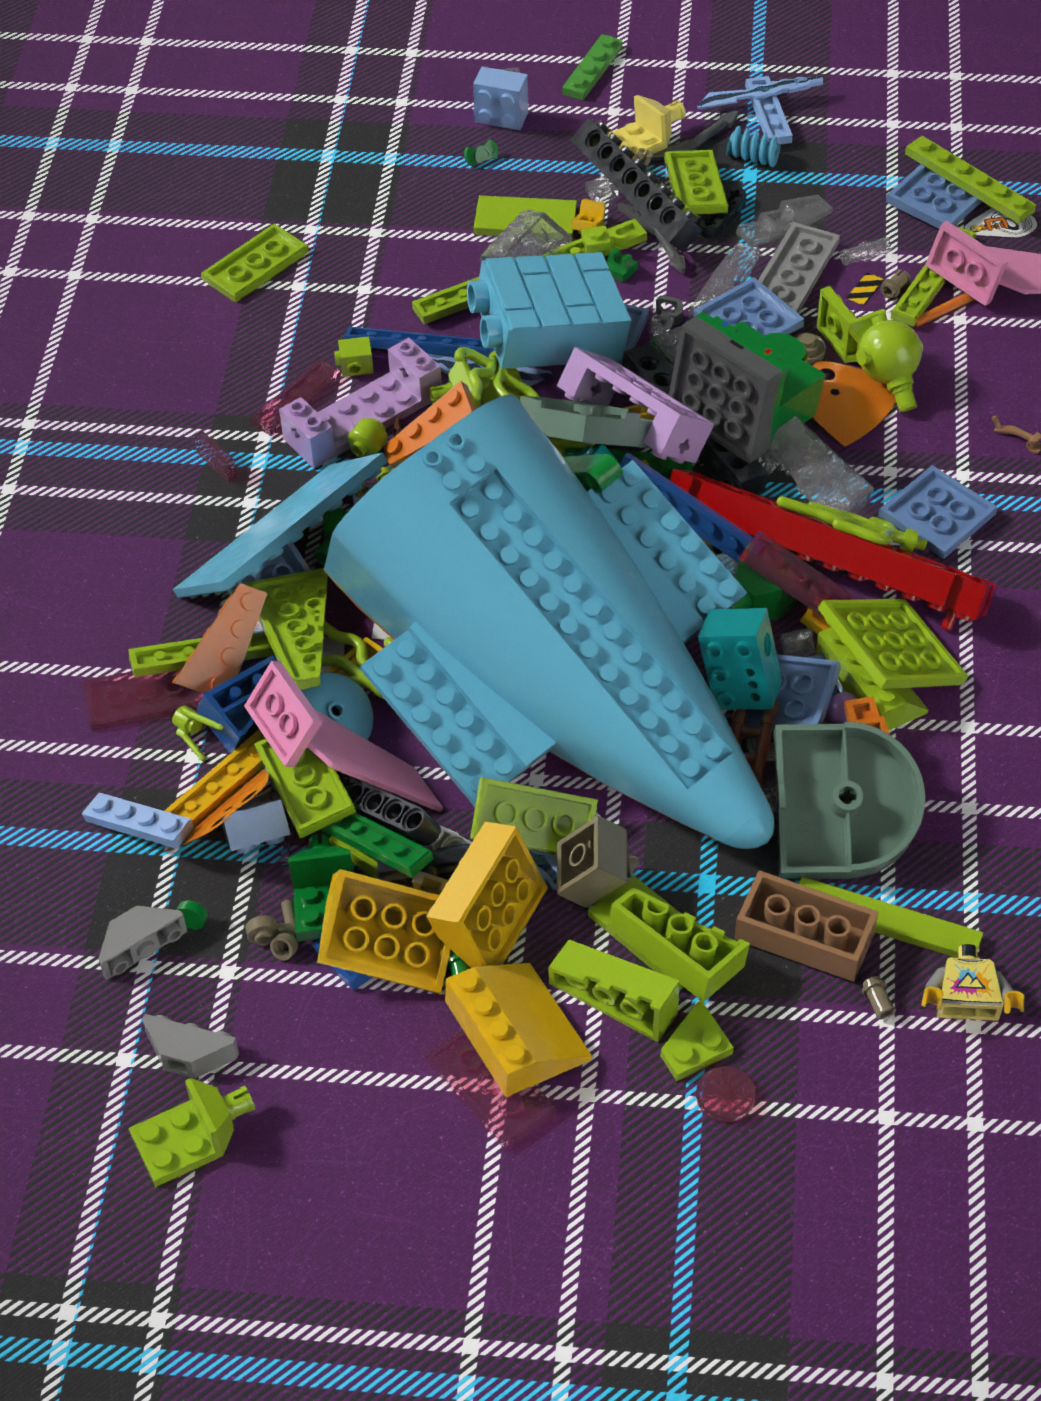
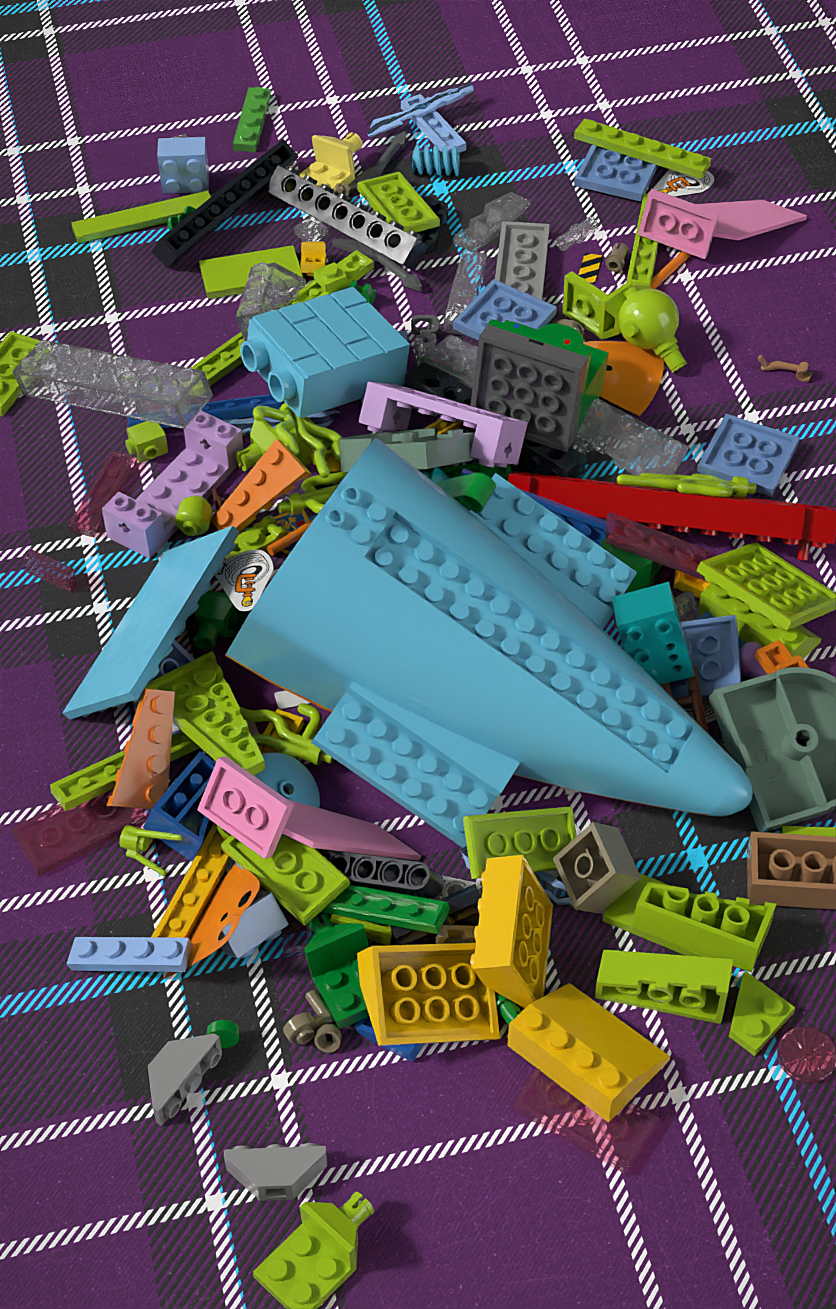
camera: 20 degrees left, 0 degrees up
none -> clear brick [13,340,213,429]
none -> lime tile [71,191,211,244]
none -> black brick [151,139,299,269]

